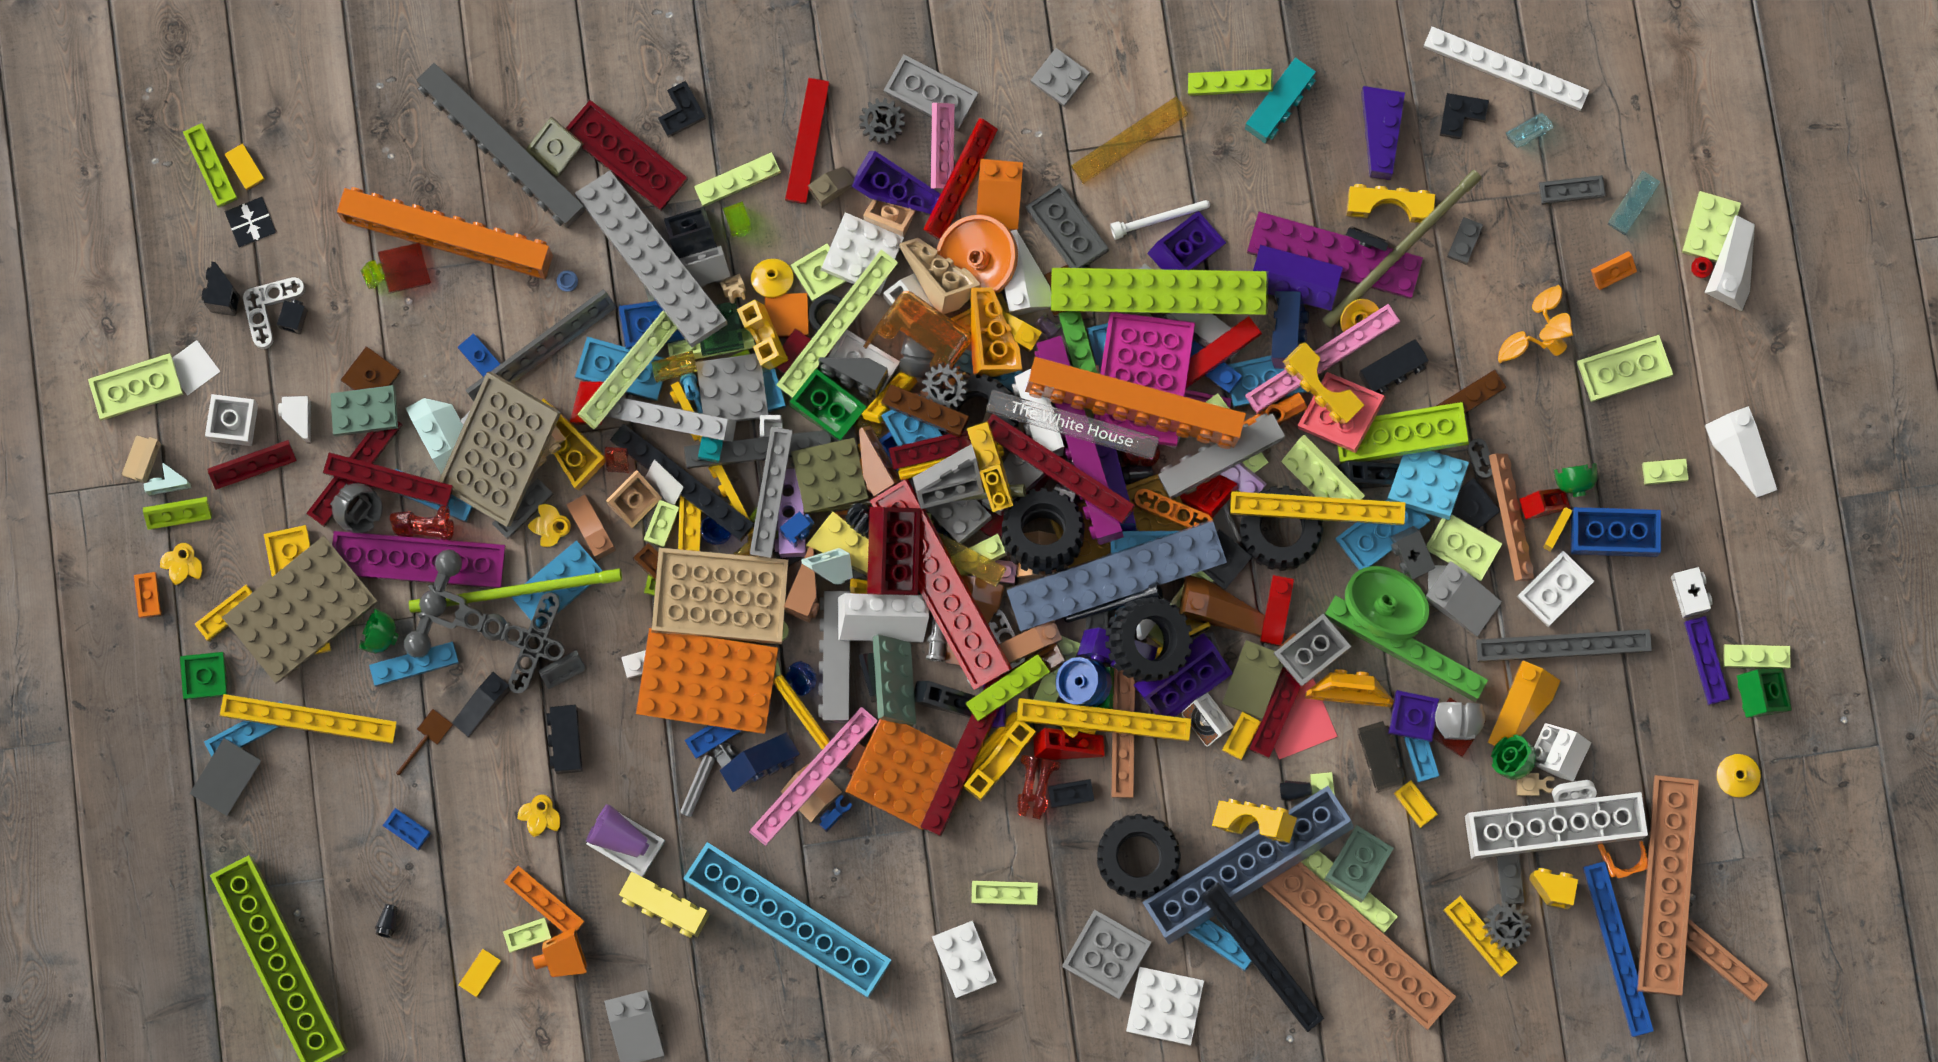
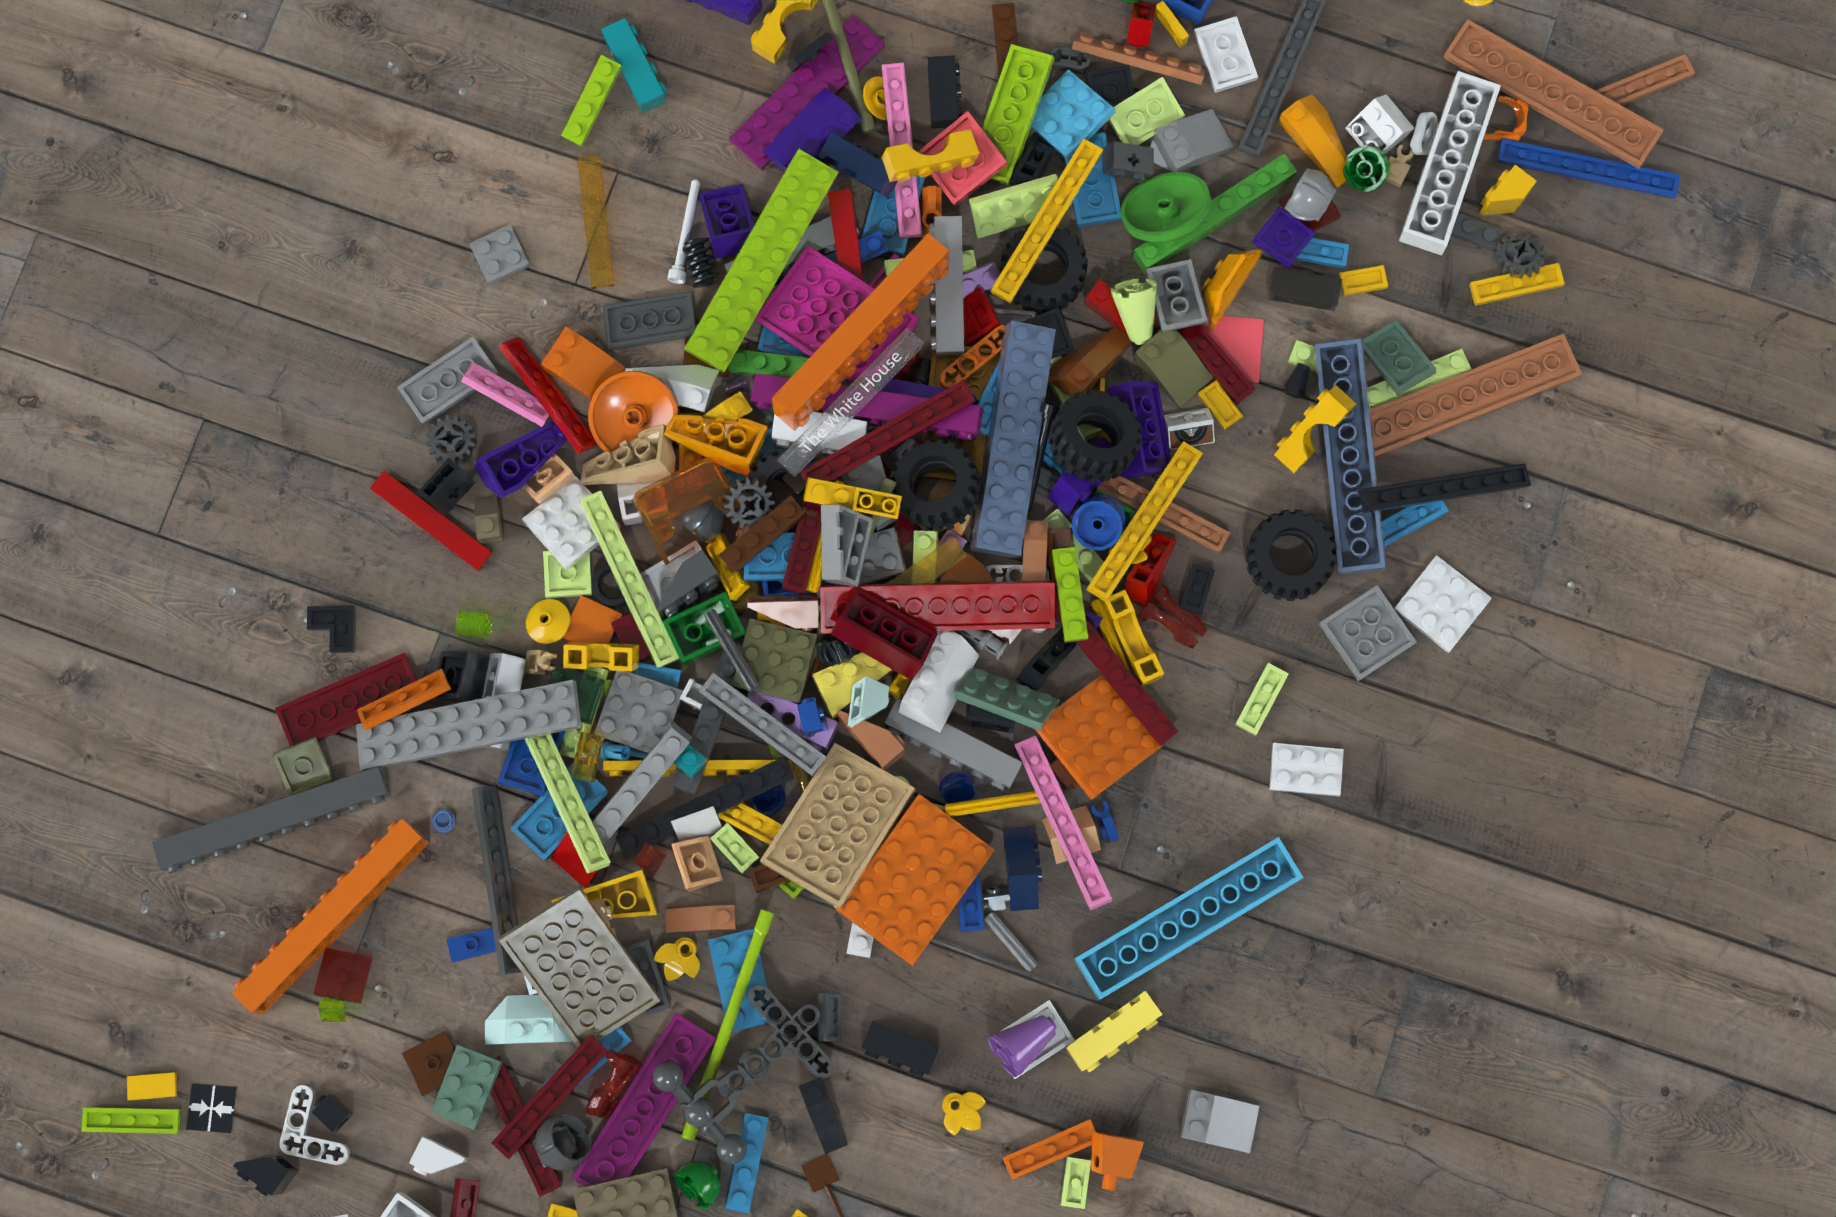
camera: 65 degrees left, 0 degrees up
yellowish green plate [694,152,781,207] -> none
none -> orange plate [357,669,451,730]
none -> black brick [418,458,476,516]
none -> black piece [682,237,719,288]
none -> dark grey axle [704,609,760,692]
none -> yellowish green cone [1111,279,1157,345]

